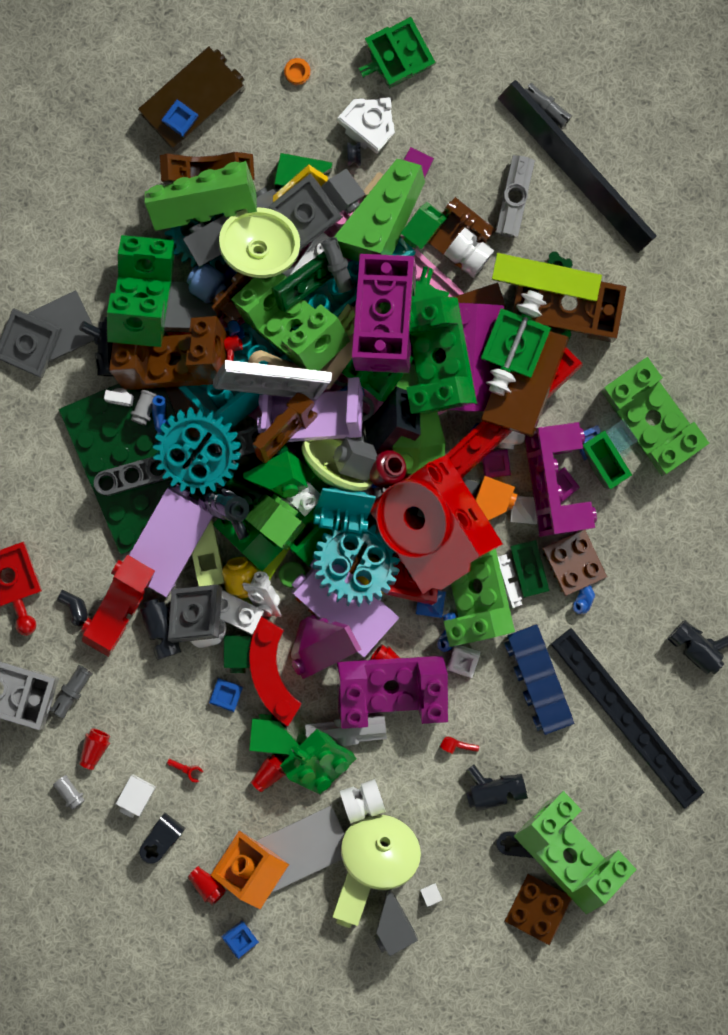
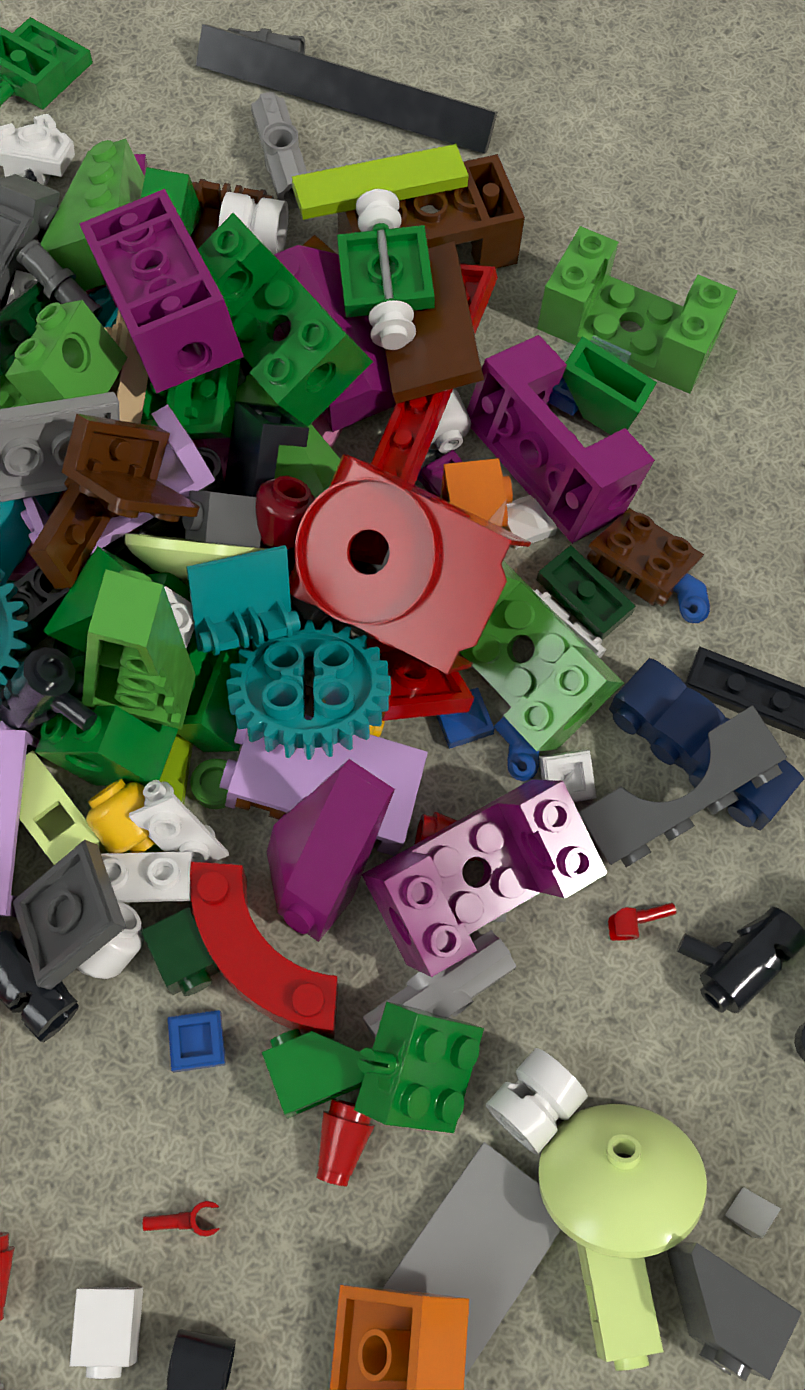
camera: 25 degrees left, 20 degrees down
none -> reddish brown bracket [61,414,200,522]
none -> dark grey arch [579,705,788,868]

